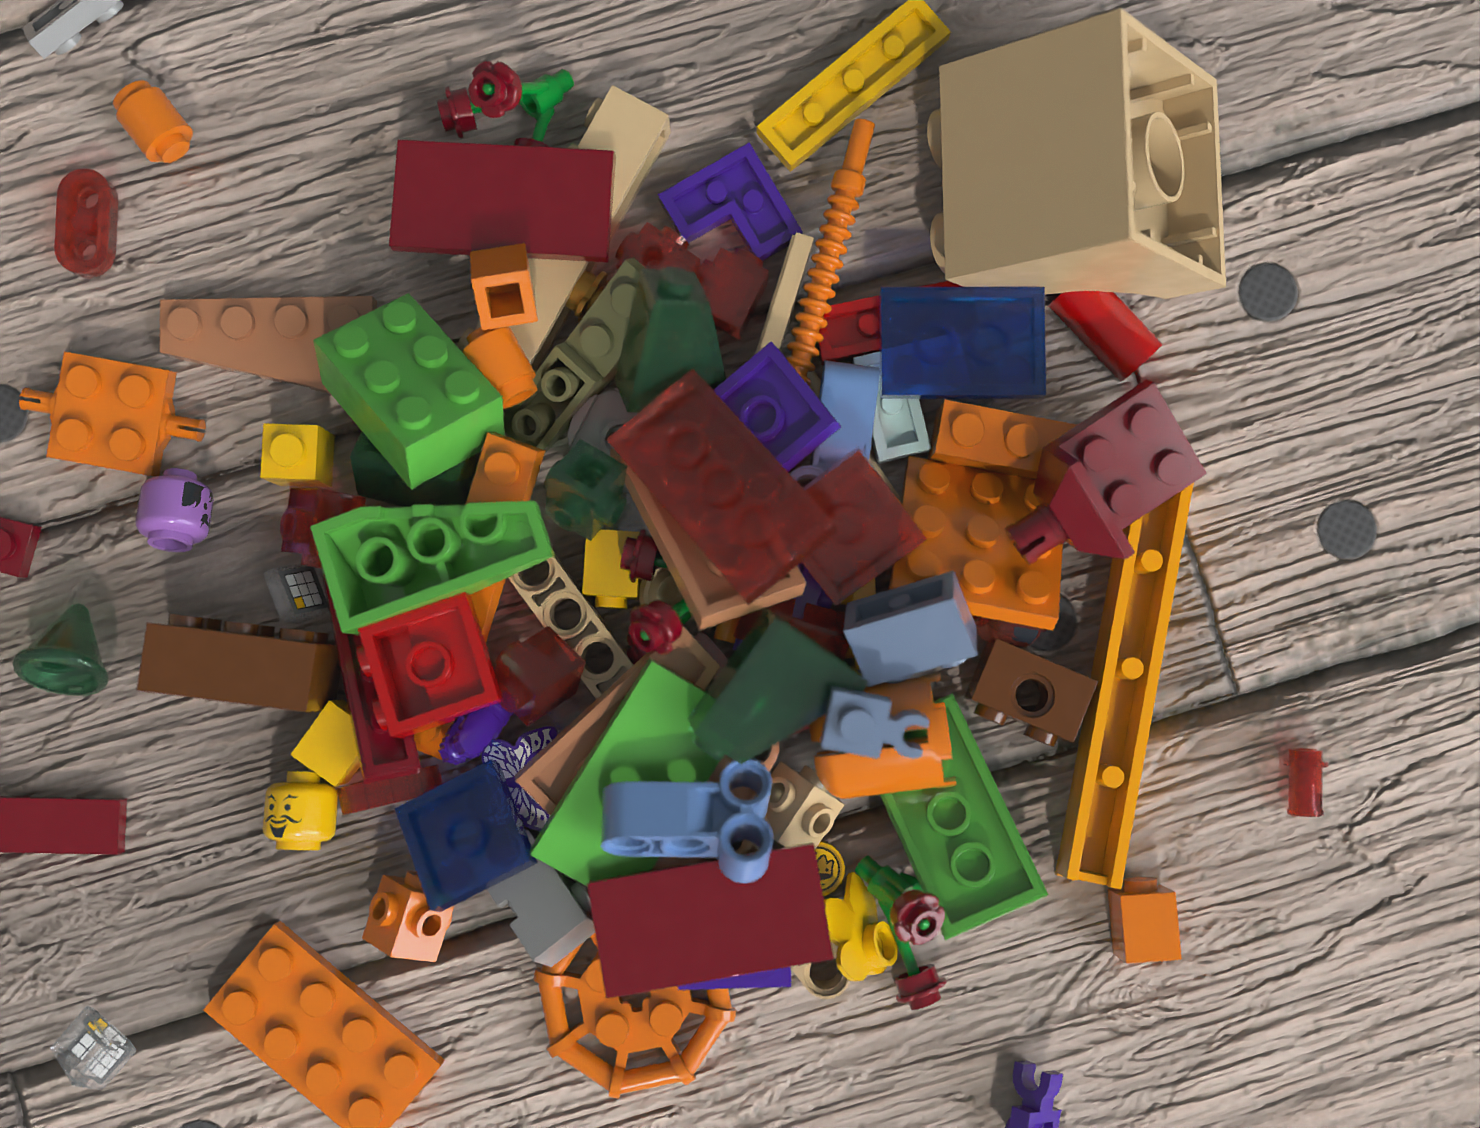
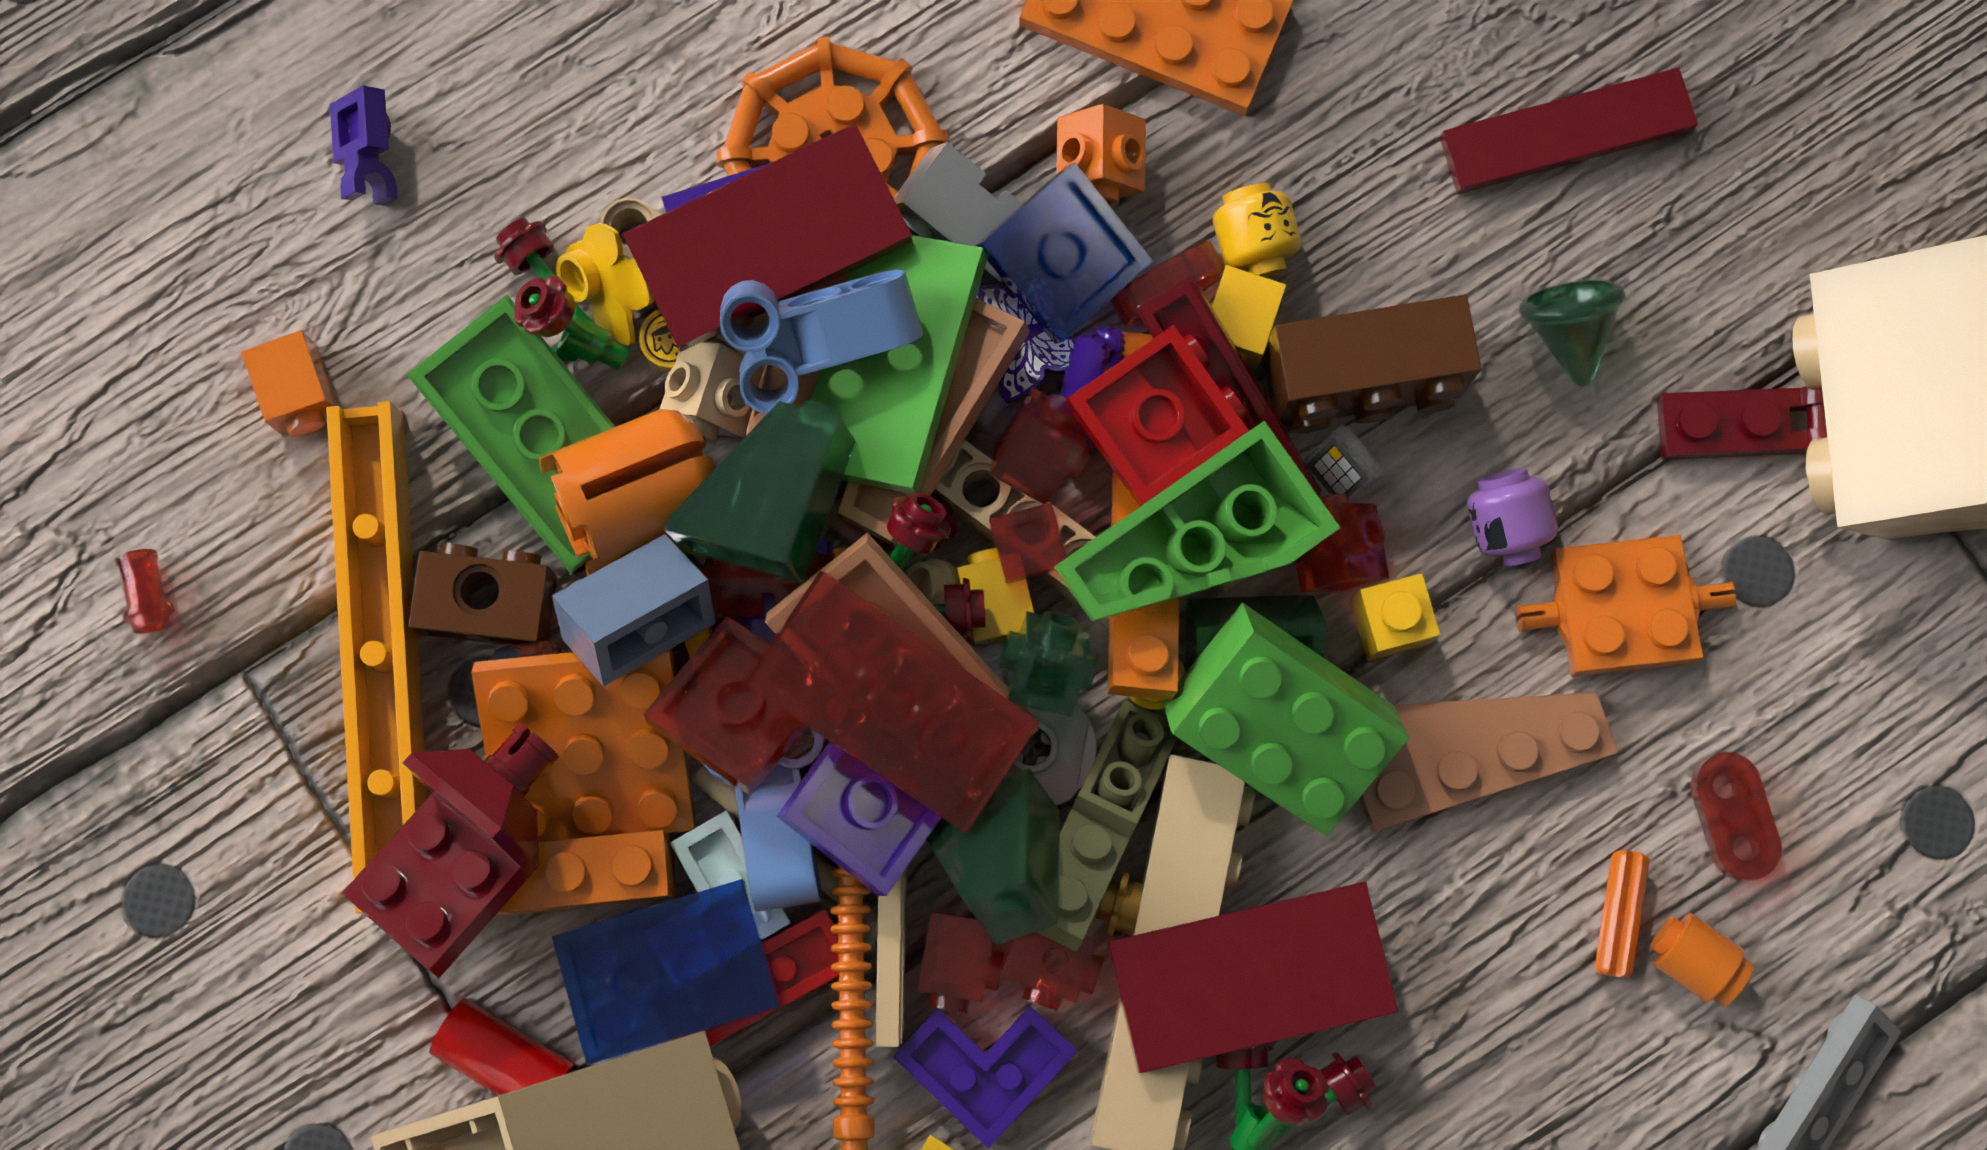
camera: 165 degrees right, 5 degrees down
orange brick [462,327,538,410] -> none
orange brick [470,243,538,330] -> none
sand blue plate [820,686,930,759] -> none
none -> clear red tile [989,502,1067,584]
none -> orange axle [1595,850,1650,979]

